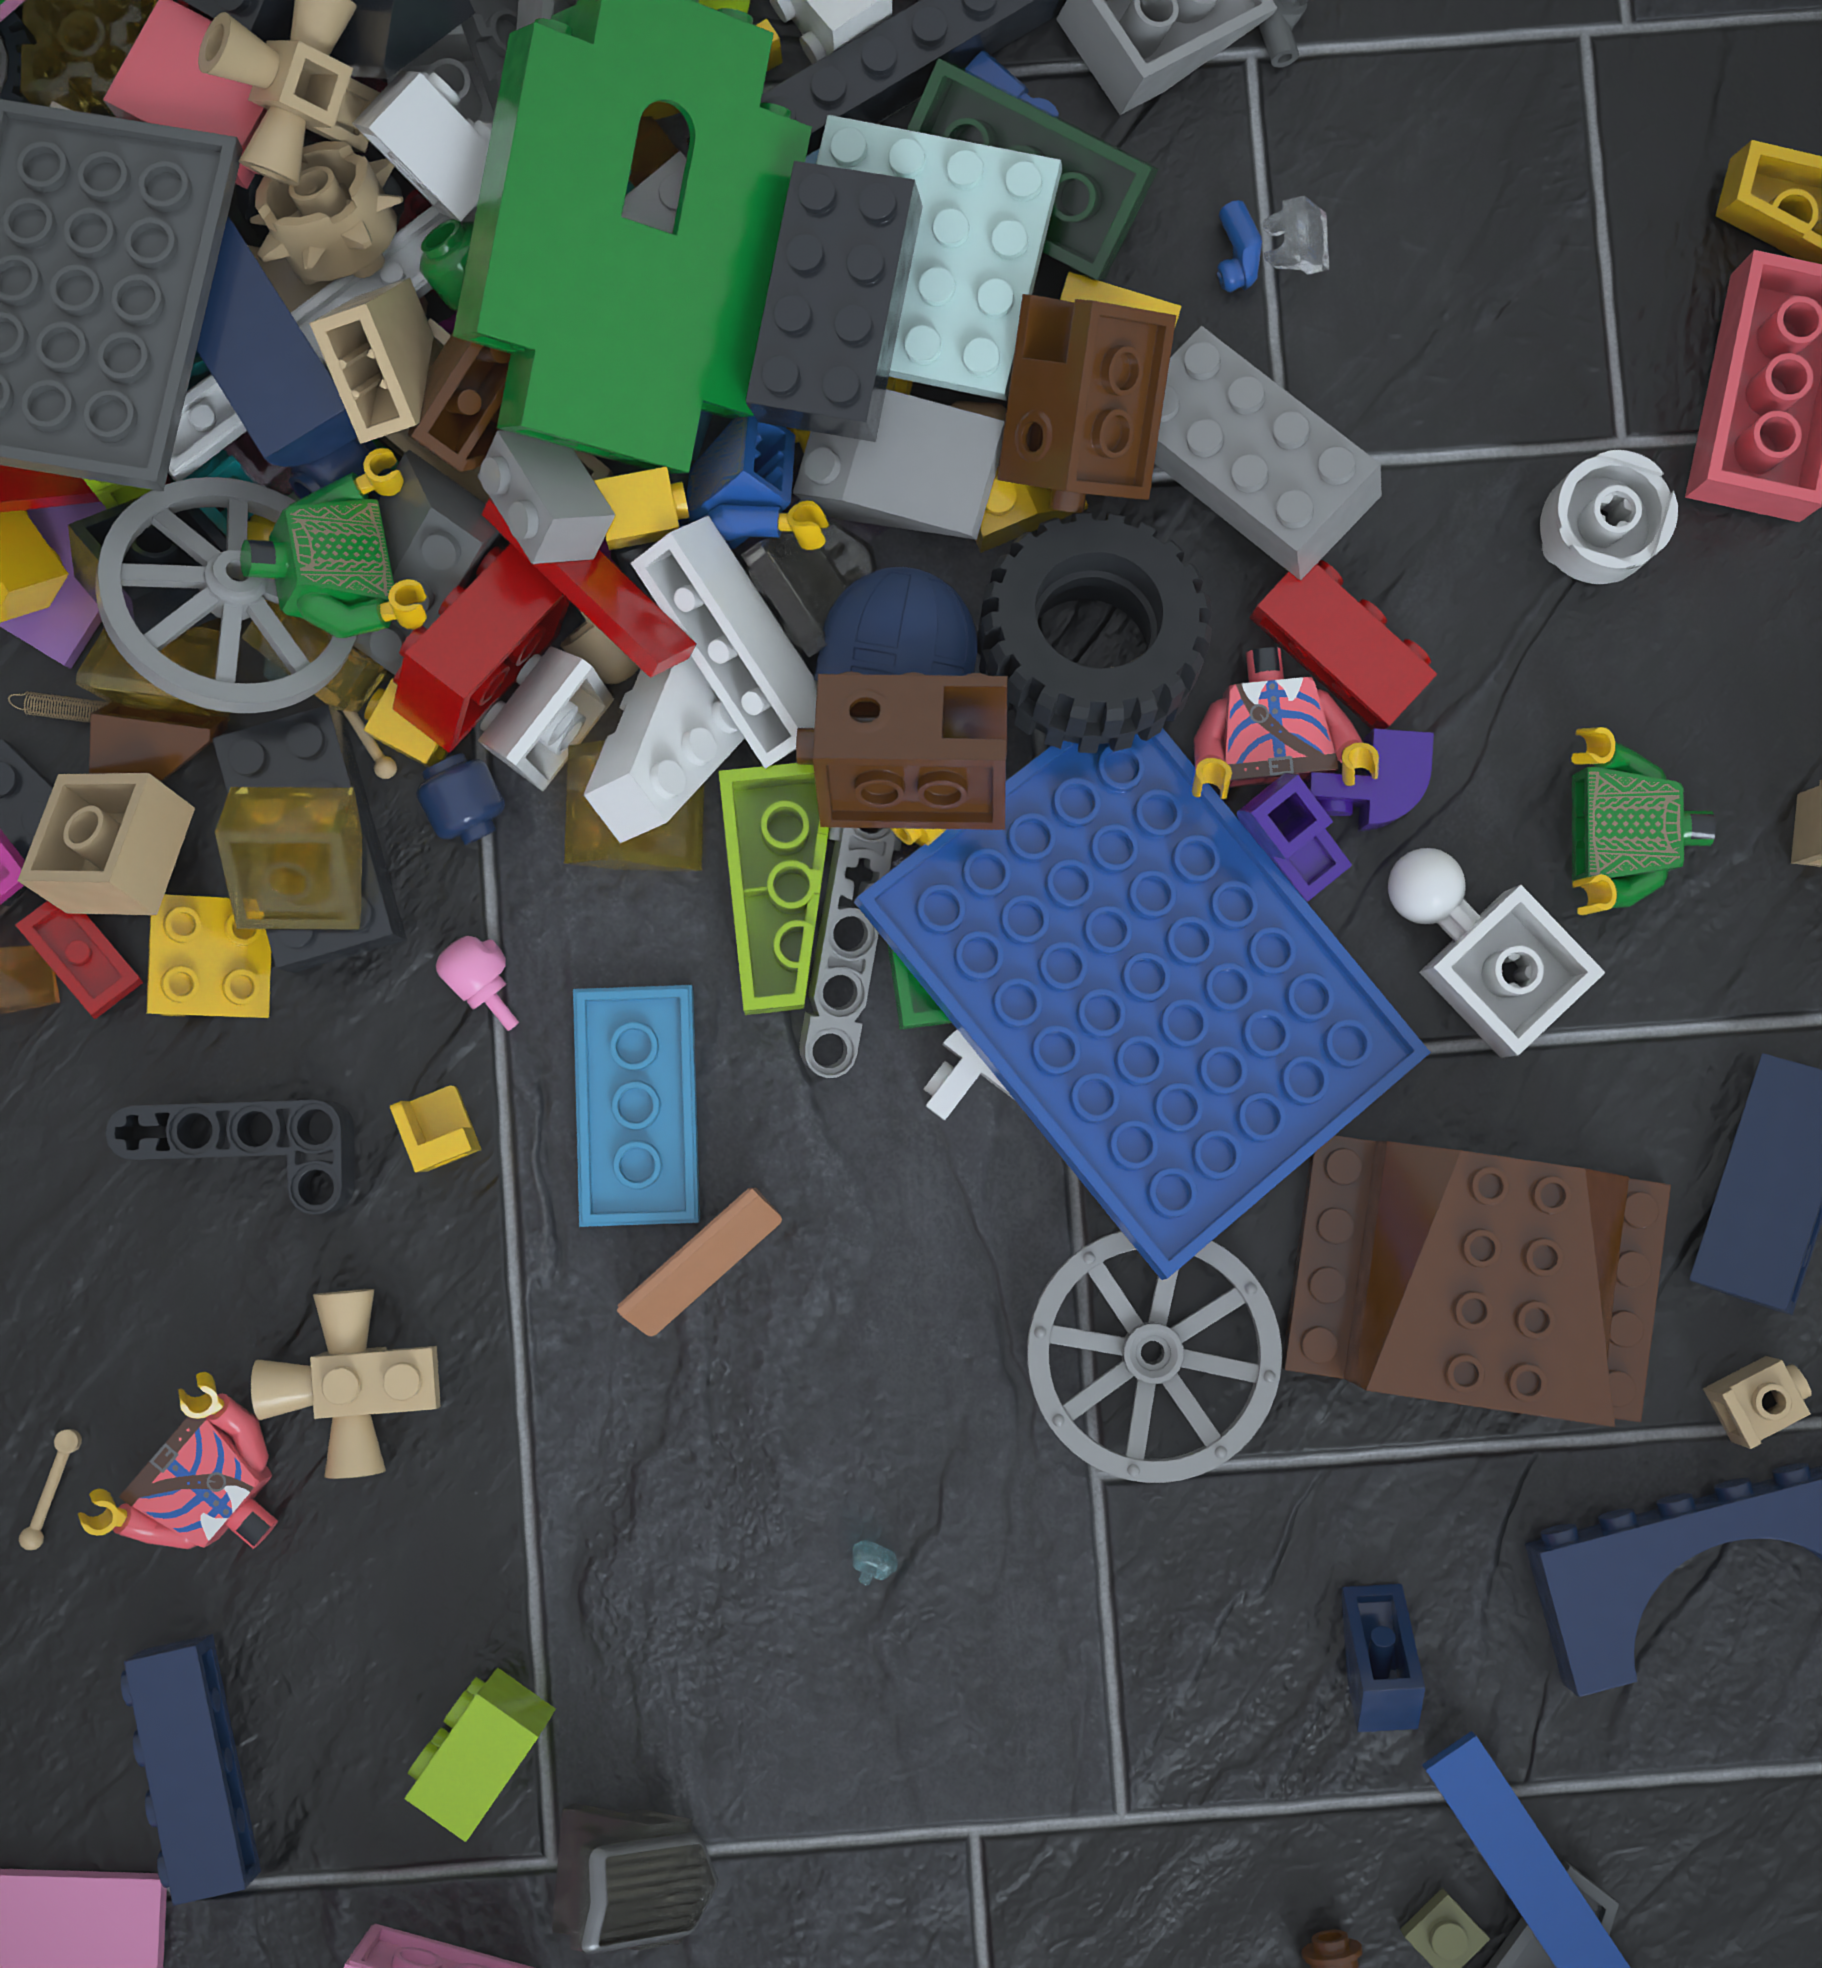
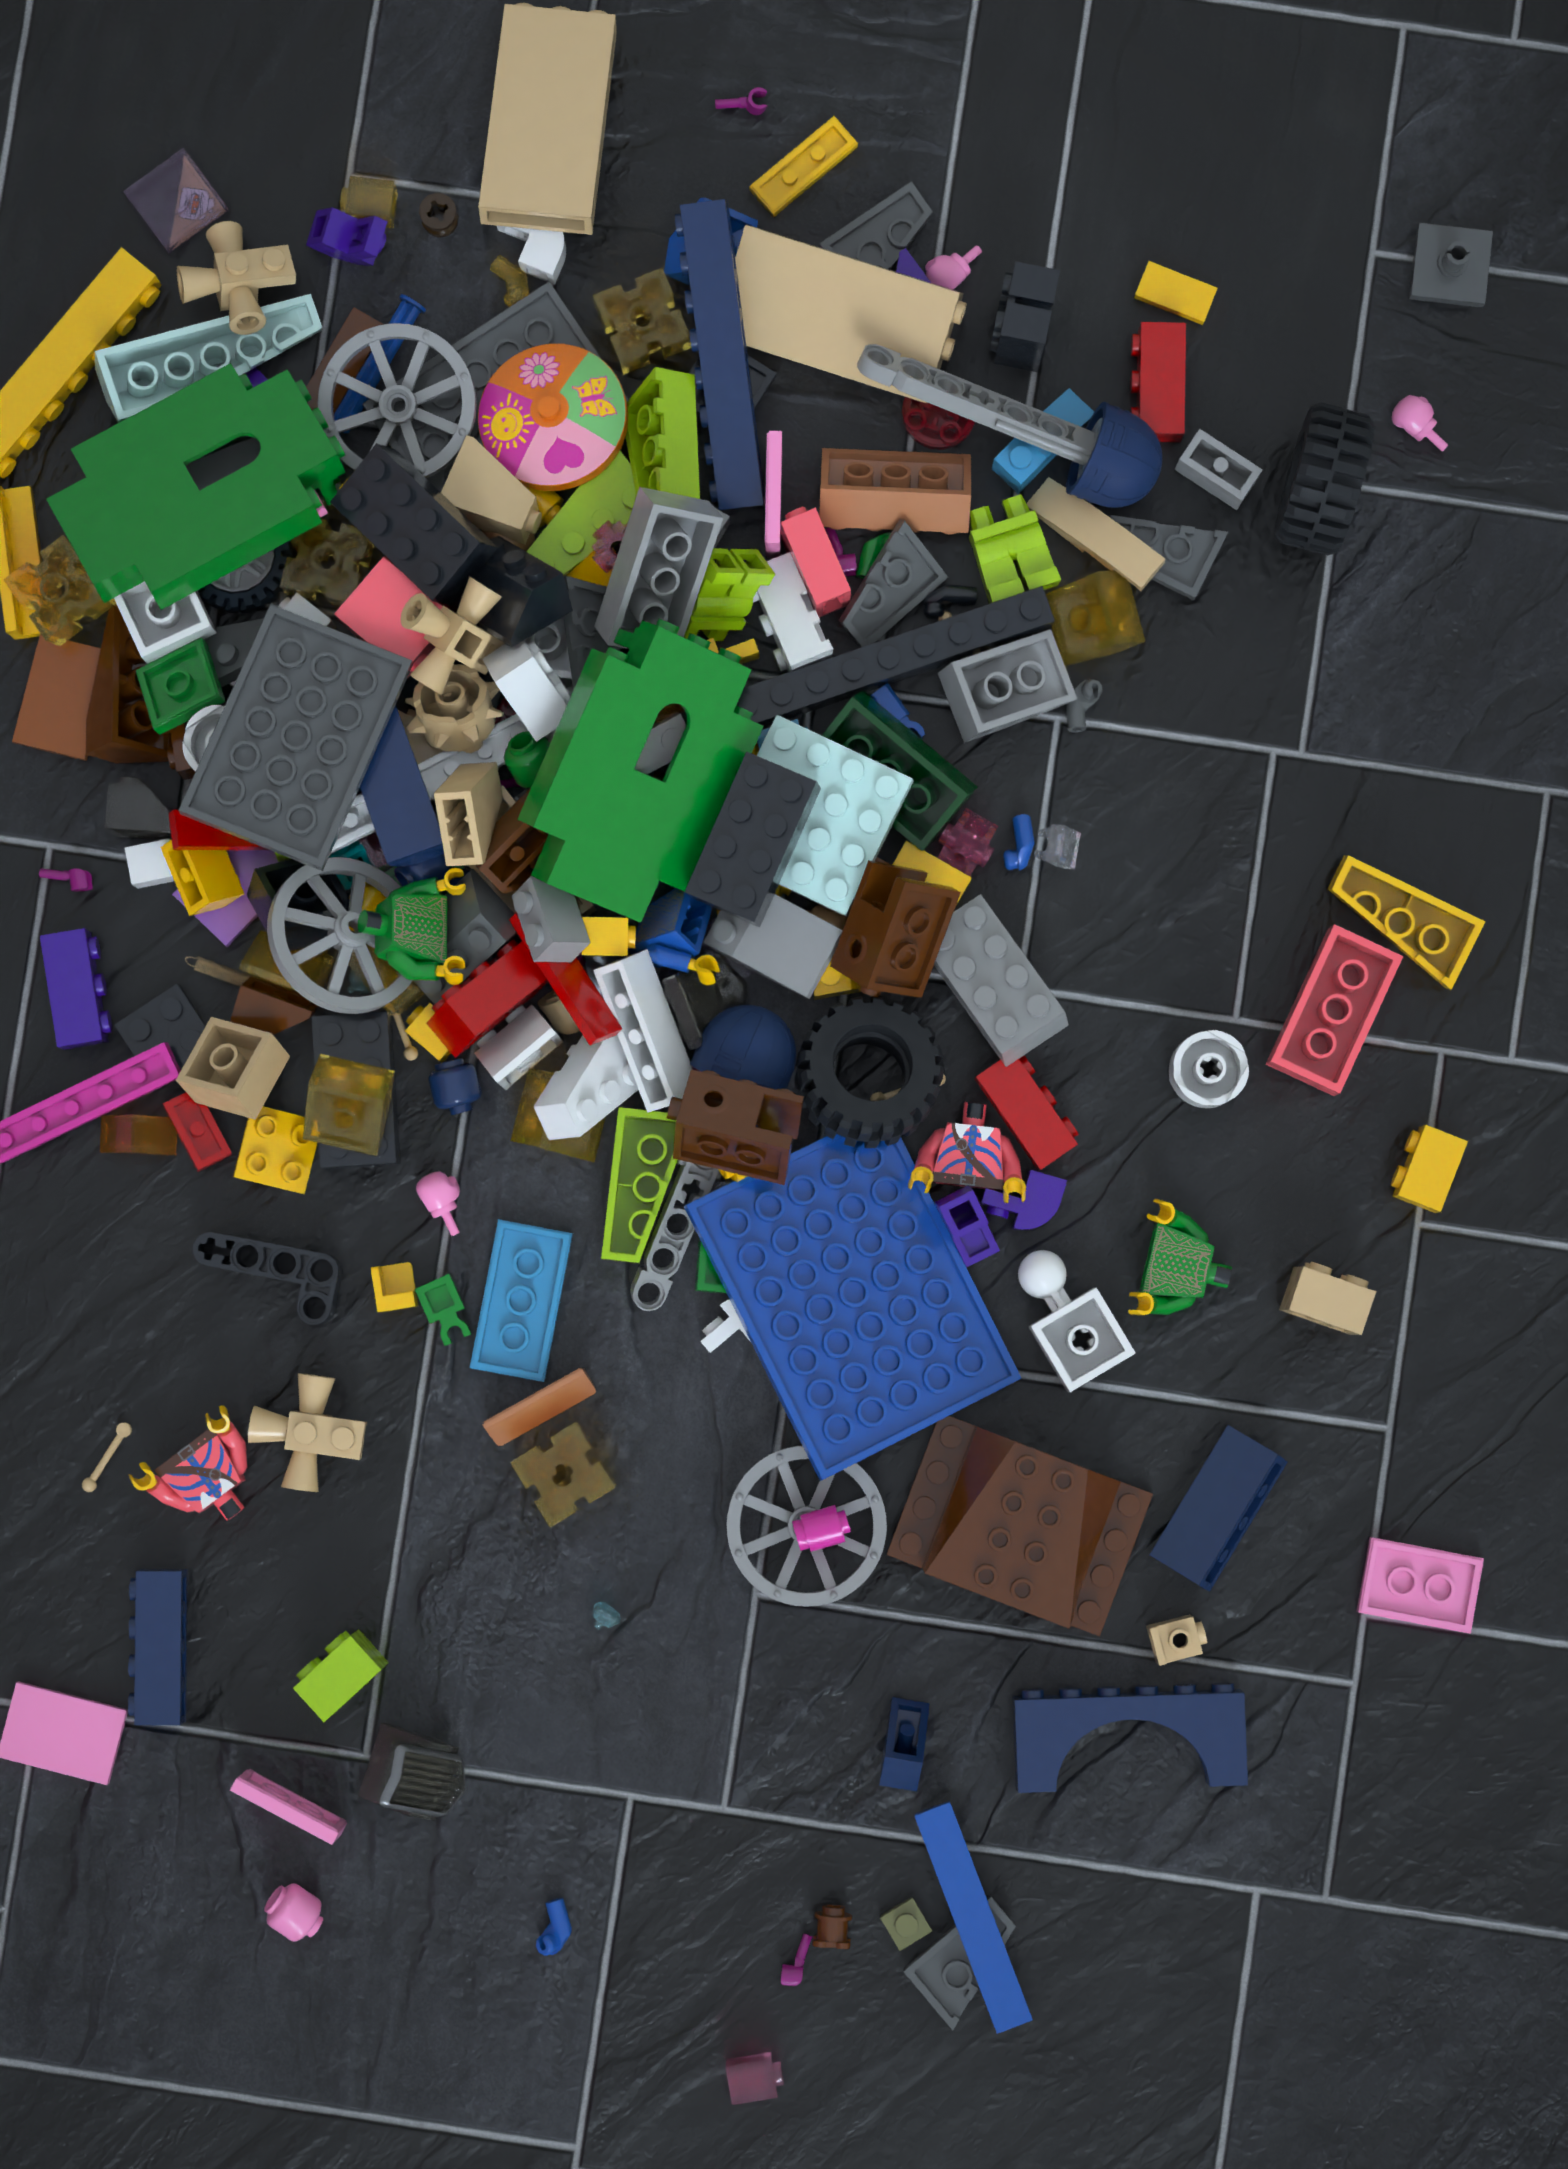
camera: 15 degrees right, 0 degrees up
none -> green plate [415,1274,472,1346]
none -> clear yellow brick [510,1421,617,1528]
none -> dark pink brick [792,1505,851,1552]
none -> clear pink brick [938,808,999,876]

